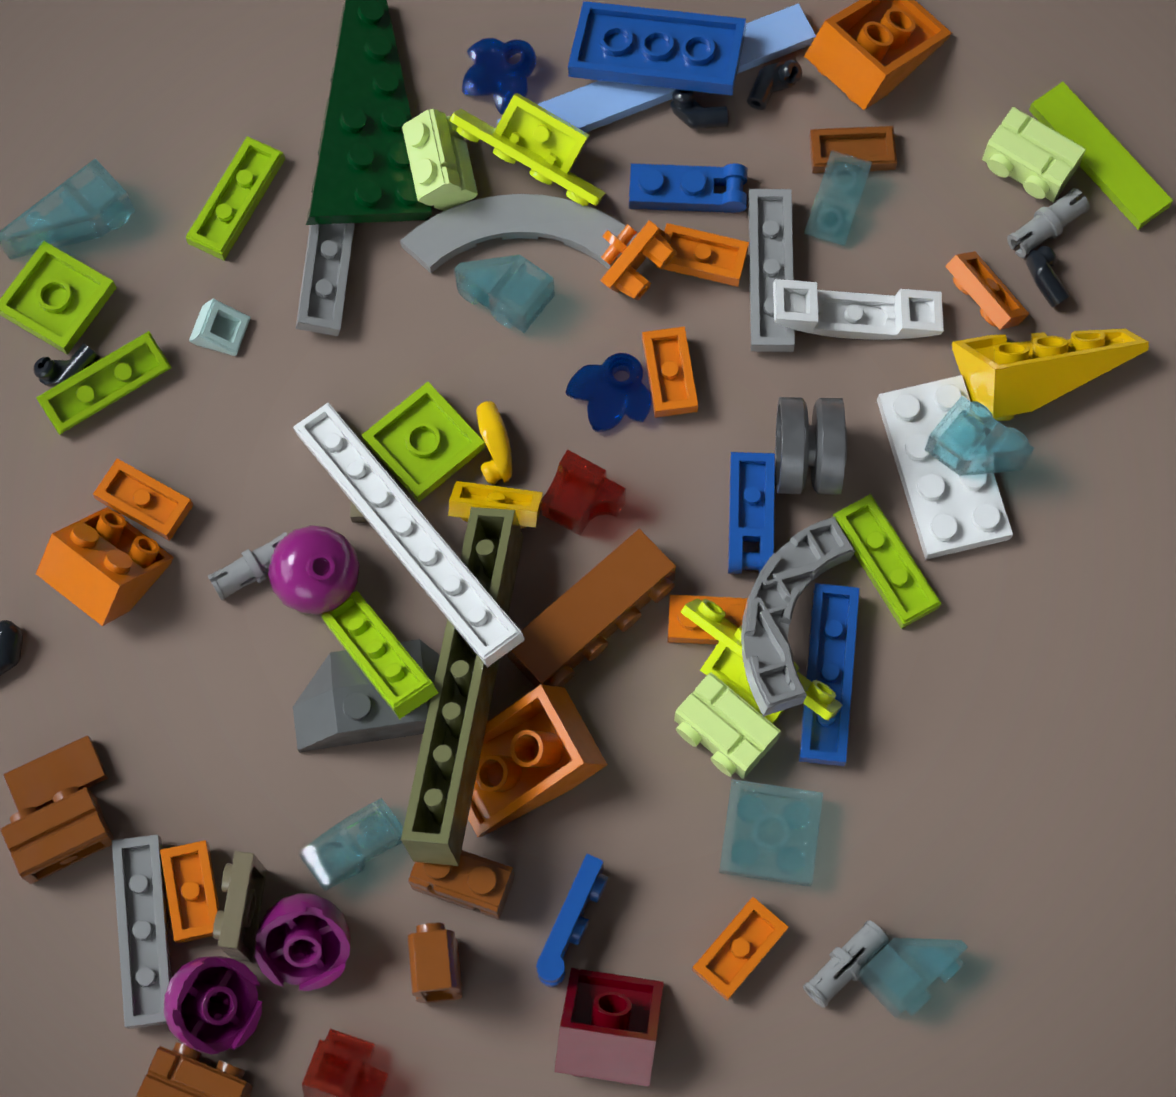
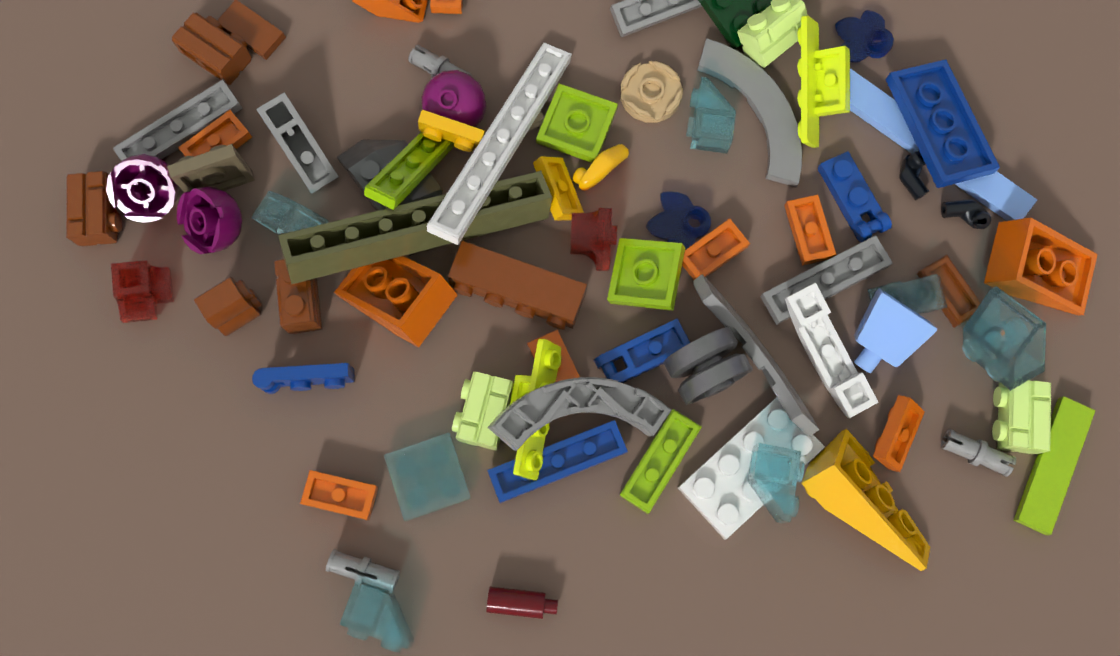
camera: 60 degrees right, 5 degrees up
dark red slope [554,968,664,1087] -> none
orange hips [600,220,677,300] -> none
black arm [1026,246,1070,307] -> none
none -> light grey slope [256,92,339,194]
none -> yellow plate [418,110,485,152]
none -> dark red cylinder [486,586,558,619]
none -> lime plate [607,238,685,311]
none -> tan tile [620,61,683,123]
none -> light grey tile [693,274,819,436]
none -> light blue torso [854,288,938,374]
none -> clear light blue slope [962,286,1046,391]

